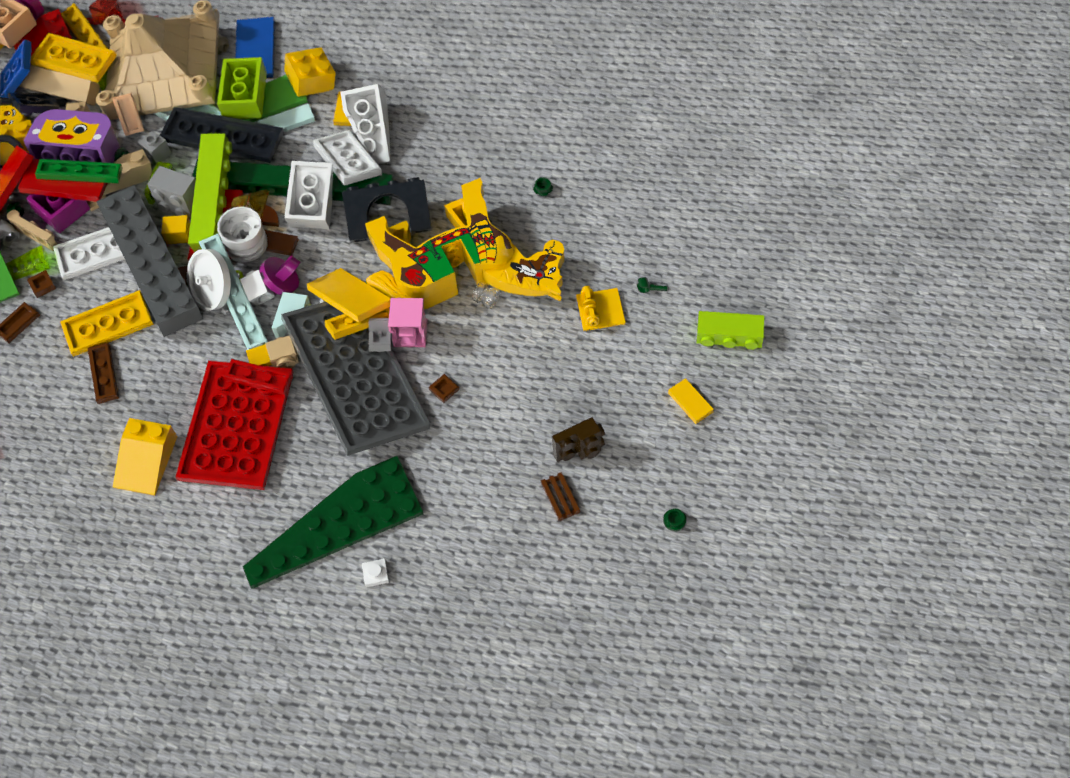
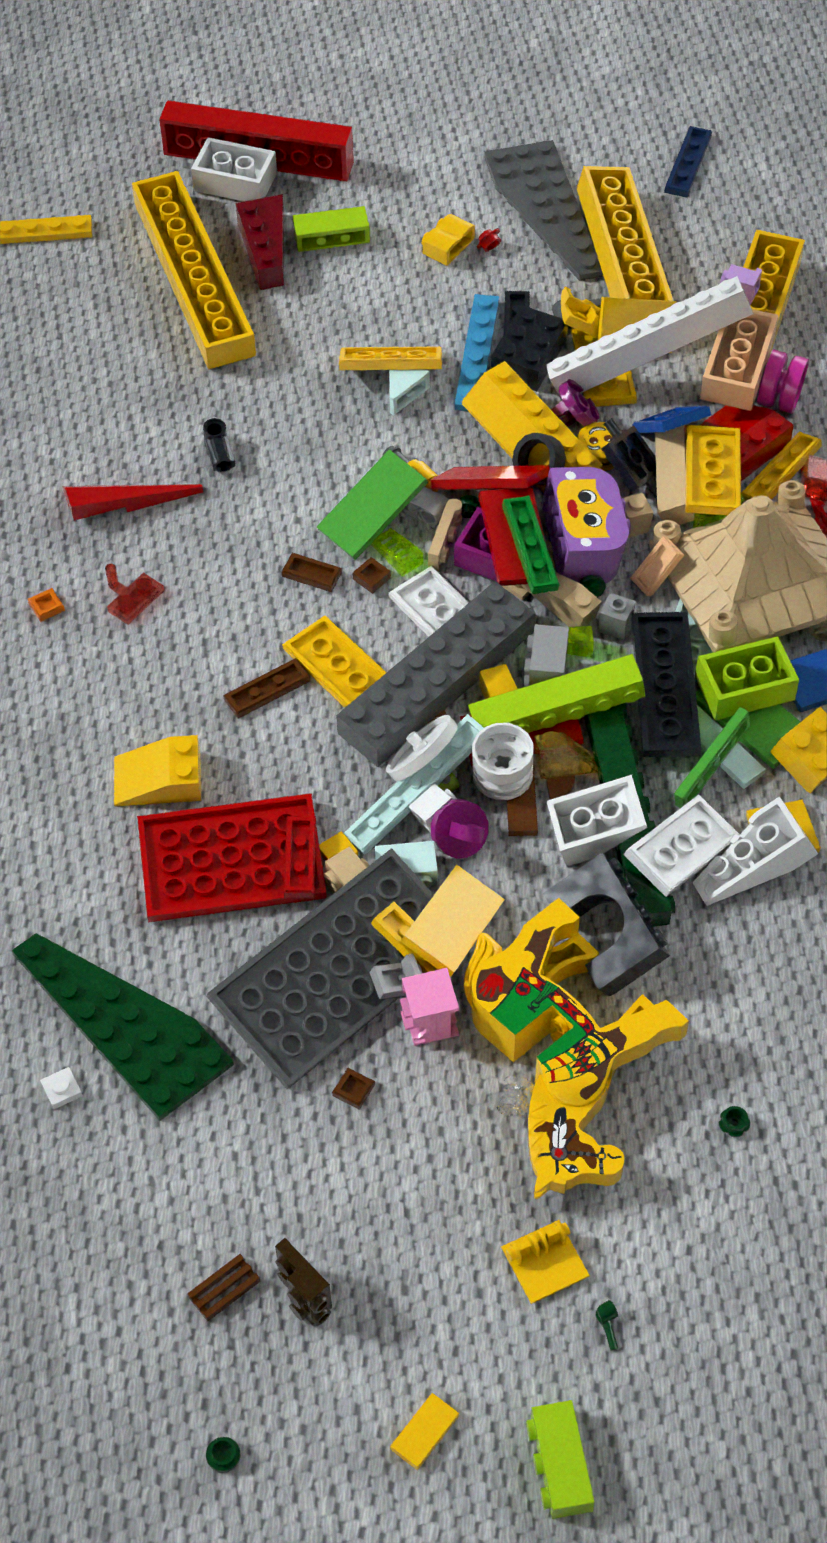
camera: 70 degrees right, 5 degrees down
none -> bright green tile [674,707,750,808]

